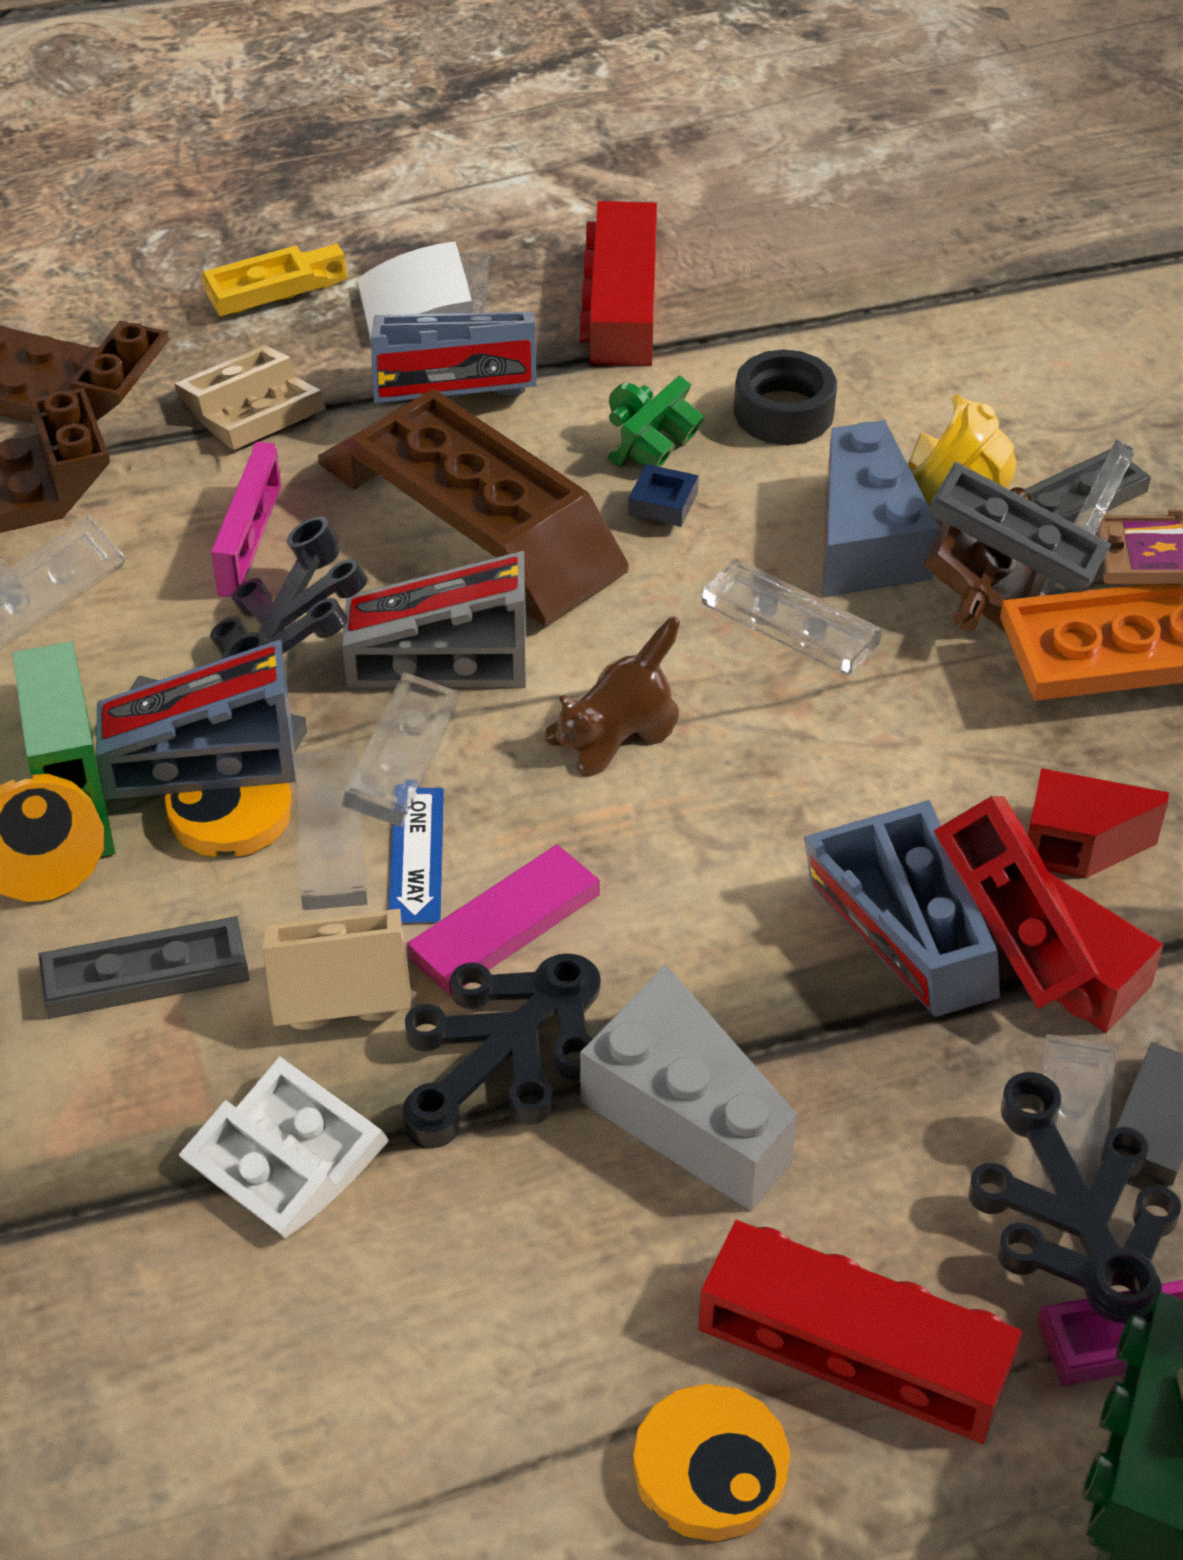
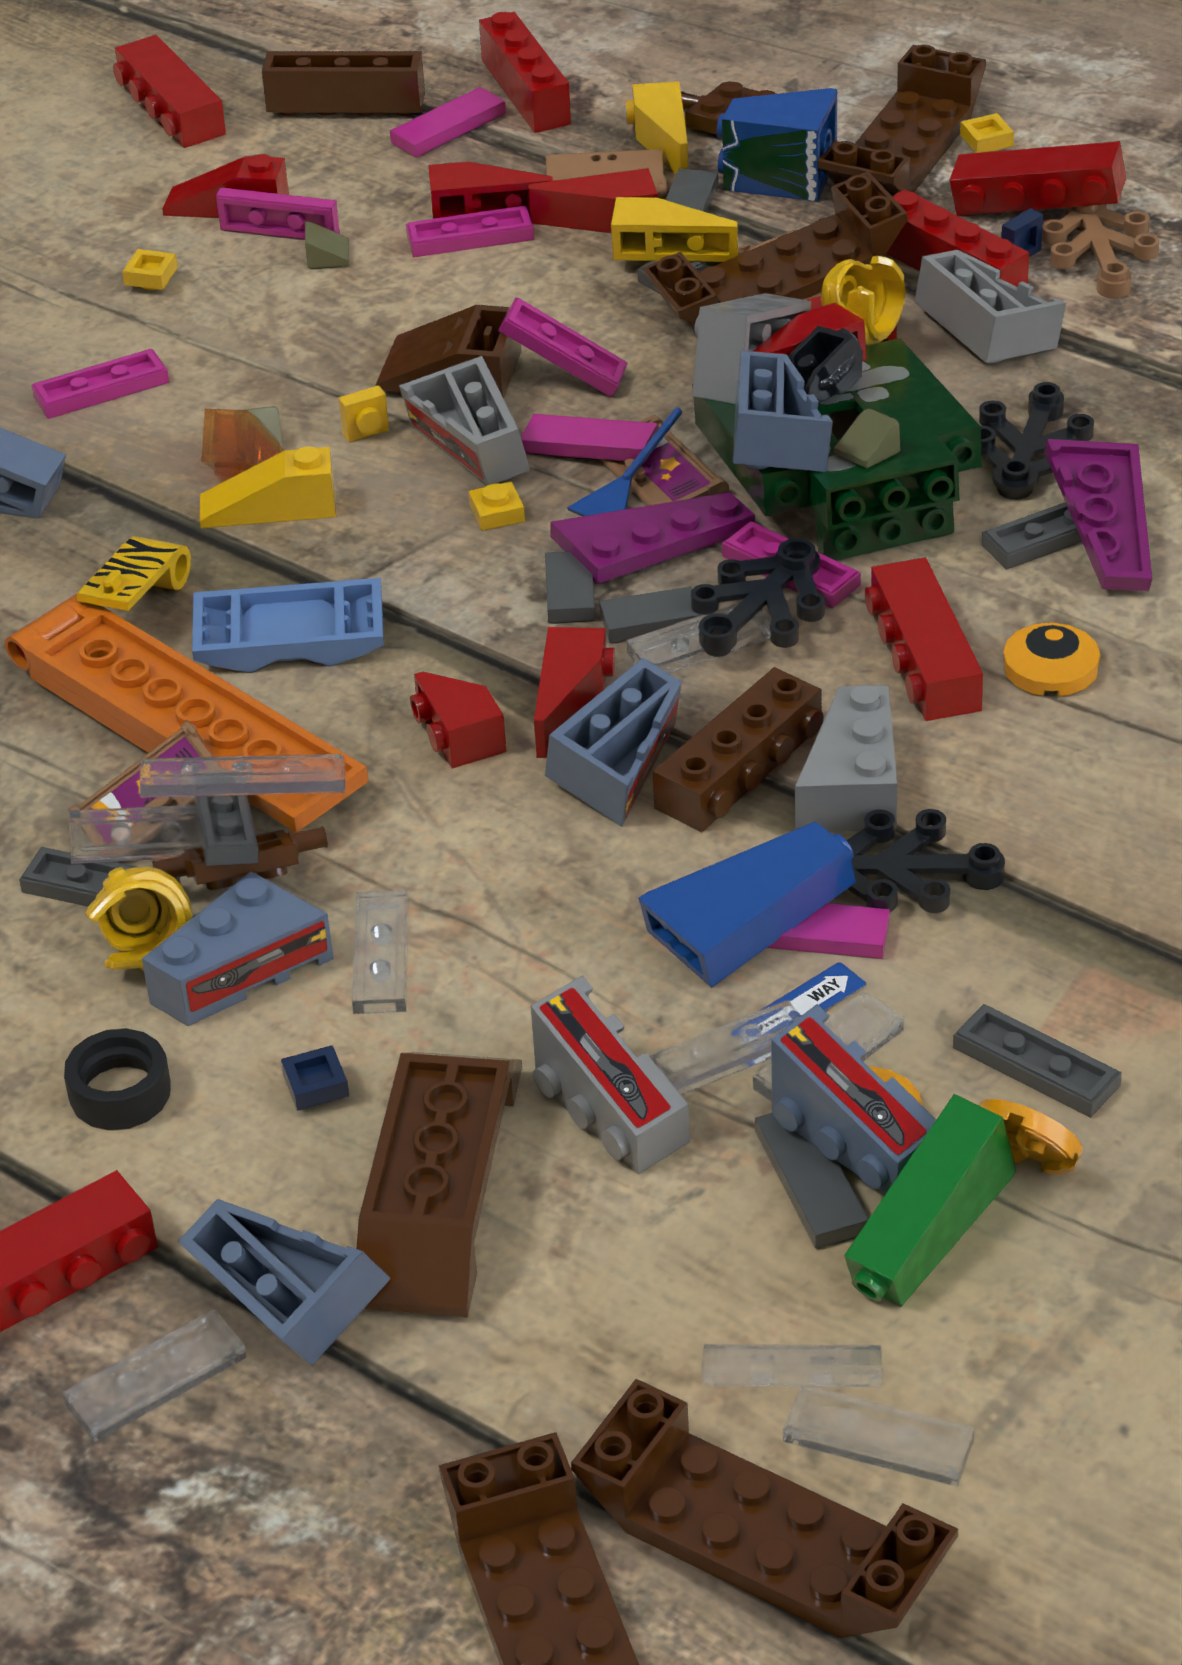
camera: 125 degrees left, 5 degrees down
tan slope [174,345,326,450] -> none
white slope [179,1056,389,1238] -> none
yellow hinge [201,243,347,317] -> none
black plant [210,516,368,659] -> none
dark pink tile [211,442,282,597] -> none
tan brick [262,909,411,1030] -> none
white slope [357,241,473,342] -> none
reddish brown animal [545,616,680,776] -> none
green hips [607,375,705,468] -> none
red slope [933,796,1100,1009] -> none
none -> clear tile [140,754,345,798]
none -> blue slope [638,821,856,988]
none -> reddish brown brick [653,667,824,833]

